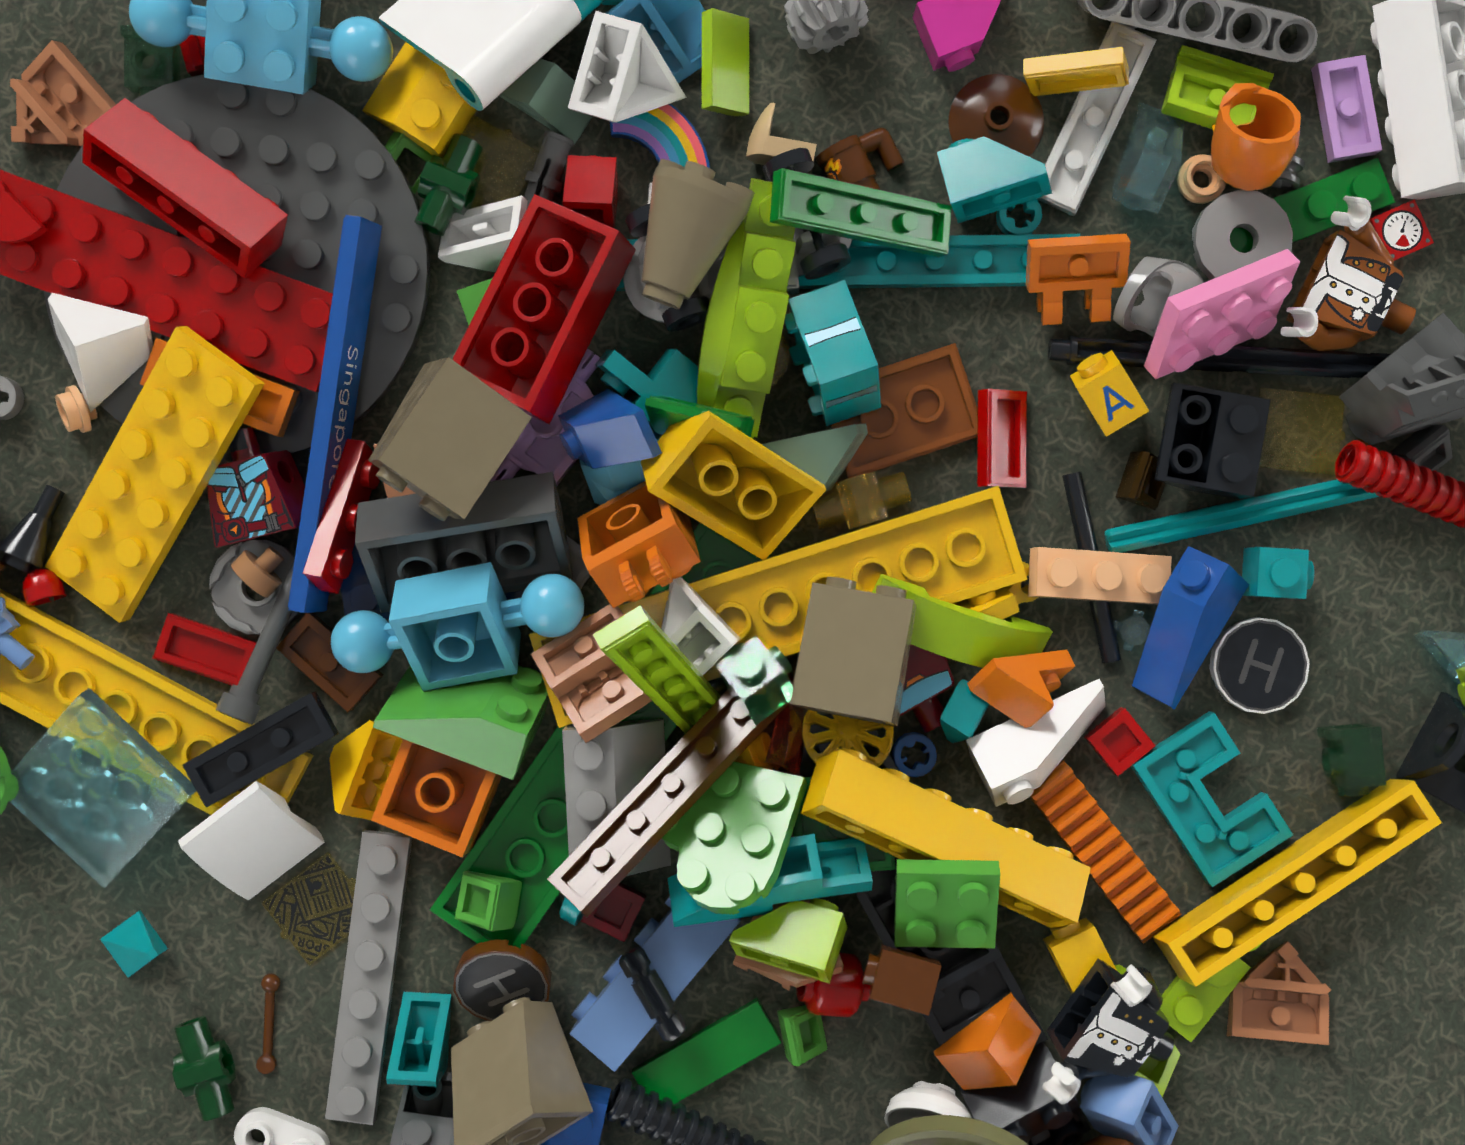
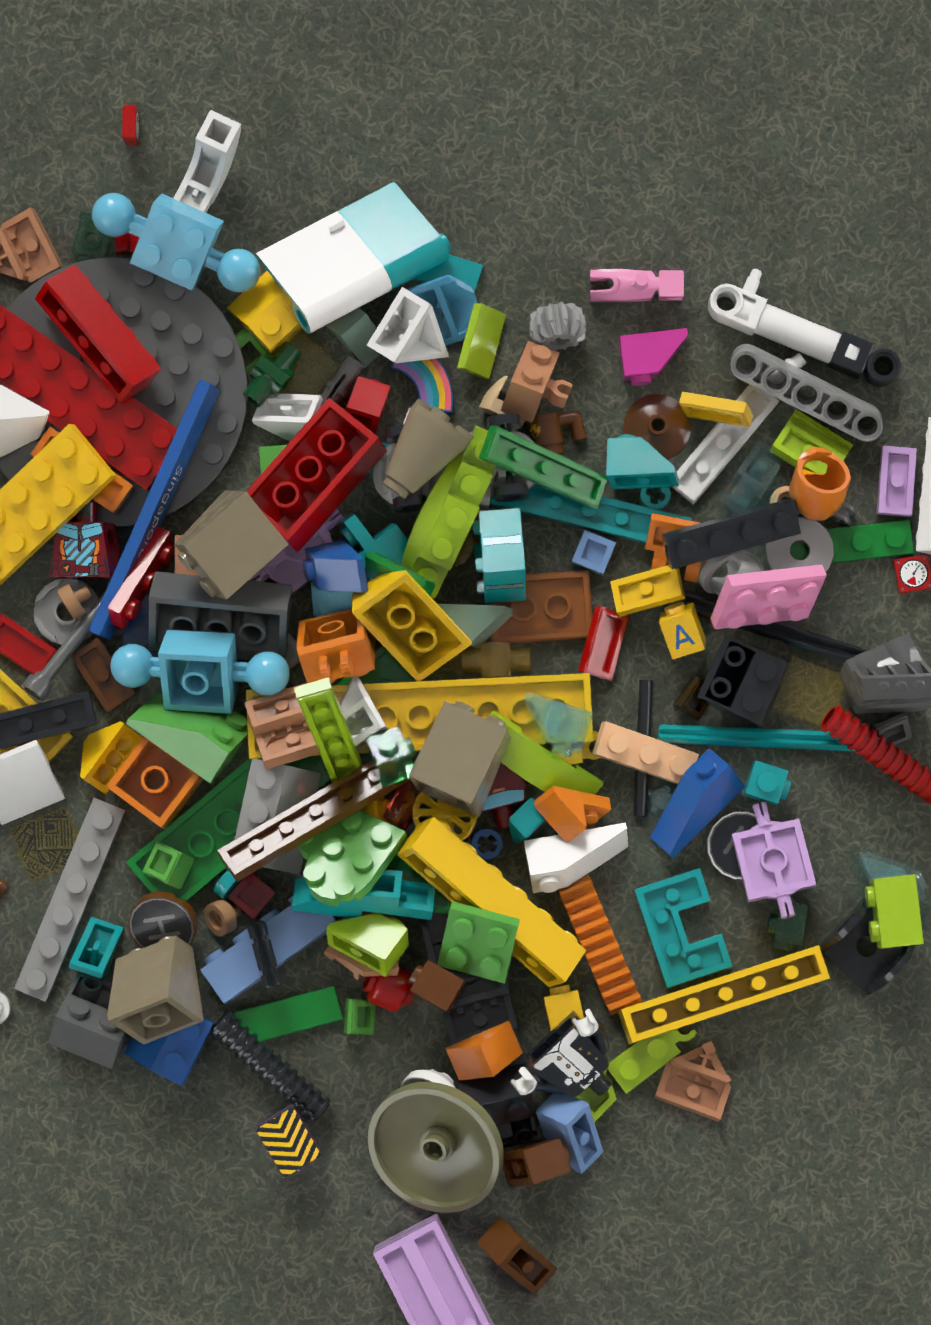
camera: 15 degrees right, 5 degrees down
red plate [1084,707,1155,776] -> none
torso [1281,196,1416,351] -> none
none -> medium nougat tile [204,899,241,937]
none -> nougat brick [500,341,573,423]
none -> clear light blue slope [523,692,593,758]
none -> medium blue plate [571,530,616,576]
none -> yellow plate [610,565,685,617]
none -> black plate [662,498,801,569]
none -> lavender plate [732,802,816,919]

